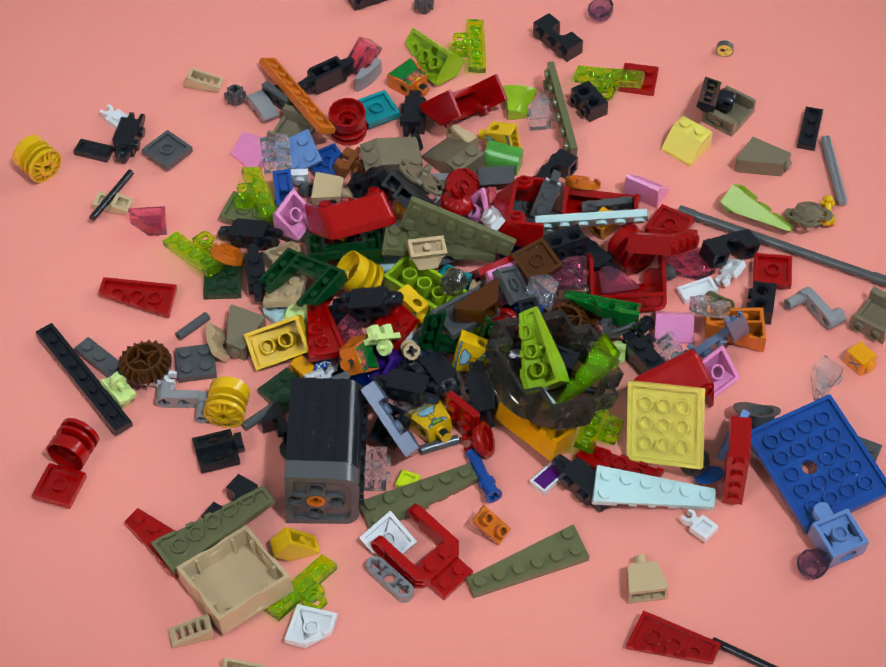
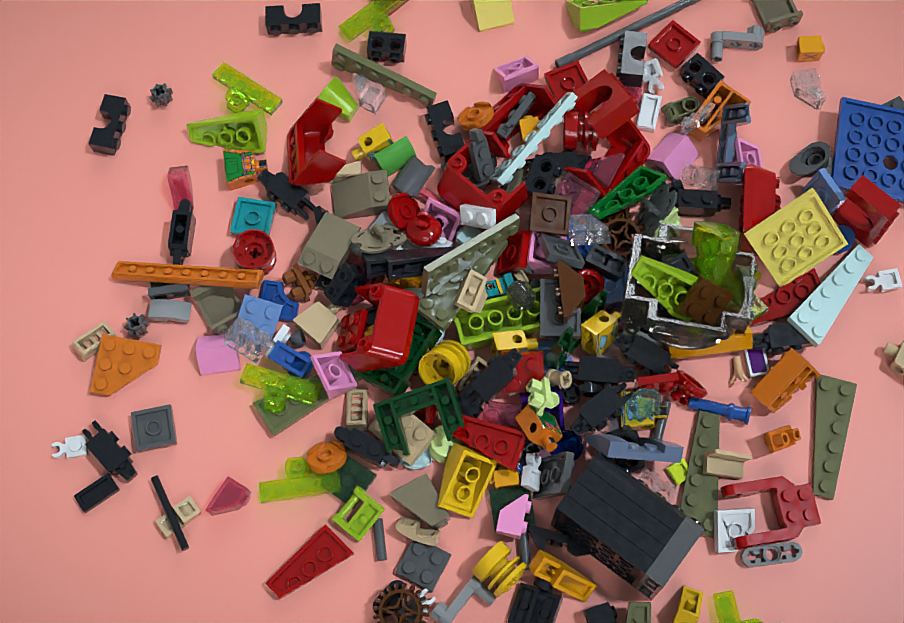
camera: 50 degrees left, 20 degrees up
yellow wheel [12,134,62,183] -> none
black hinge [218,218,284,250] -> none
light grey slope [355,58,382,92] -> none
none -> orange plate [90,334,162,396]
none -> lime plate [332,486,385,542]
none -> bright pink slope [496,494,532,539]
none -> light orange slope [529,549,597,602]
none -> clear light blue hair [628,388,661,422]
none -> reddish brown plate [677,275,734,328]
none -> tan panel [703,449,752,479]
none -> light nougat bar [729,356,748,384]
none -> orange wedge [750,348,821,414]

